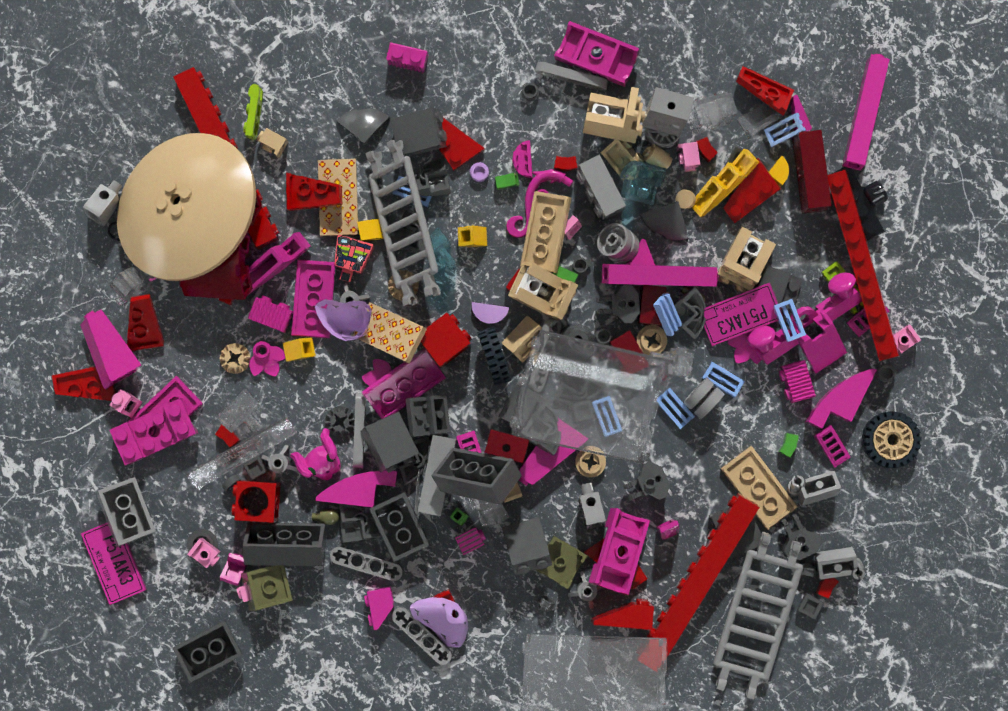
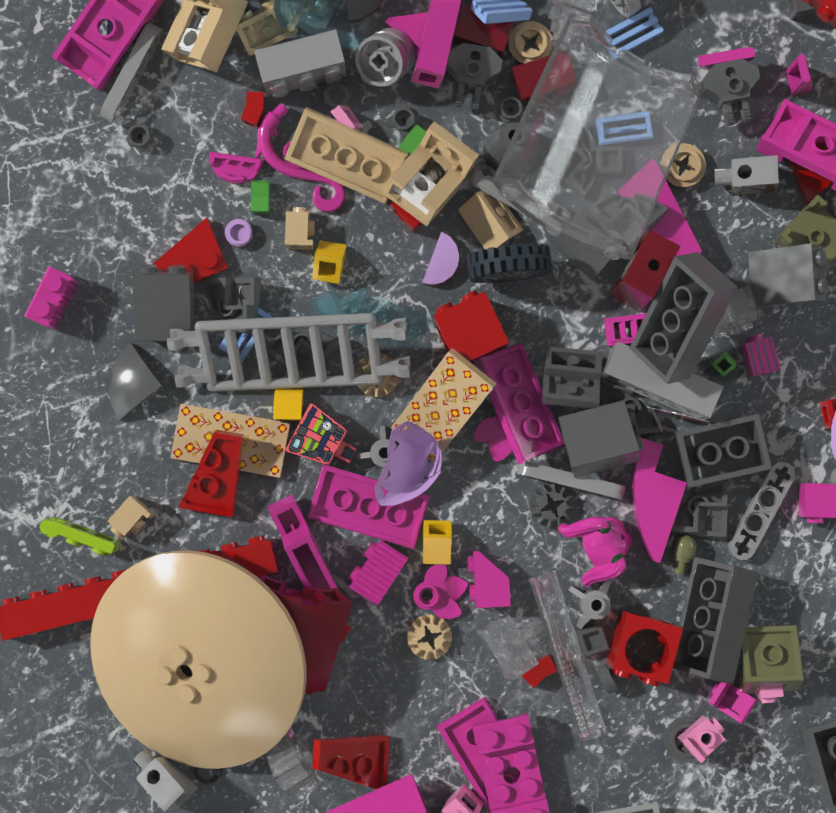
camera: 70 degrees left, 0 degrees up
none -> tan brick [285,207,315,250]
none -> dark pink slope [468,550,511,608]
none -> dark pink tile [698,47,755,70]

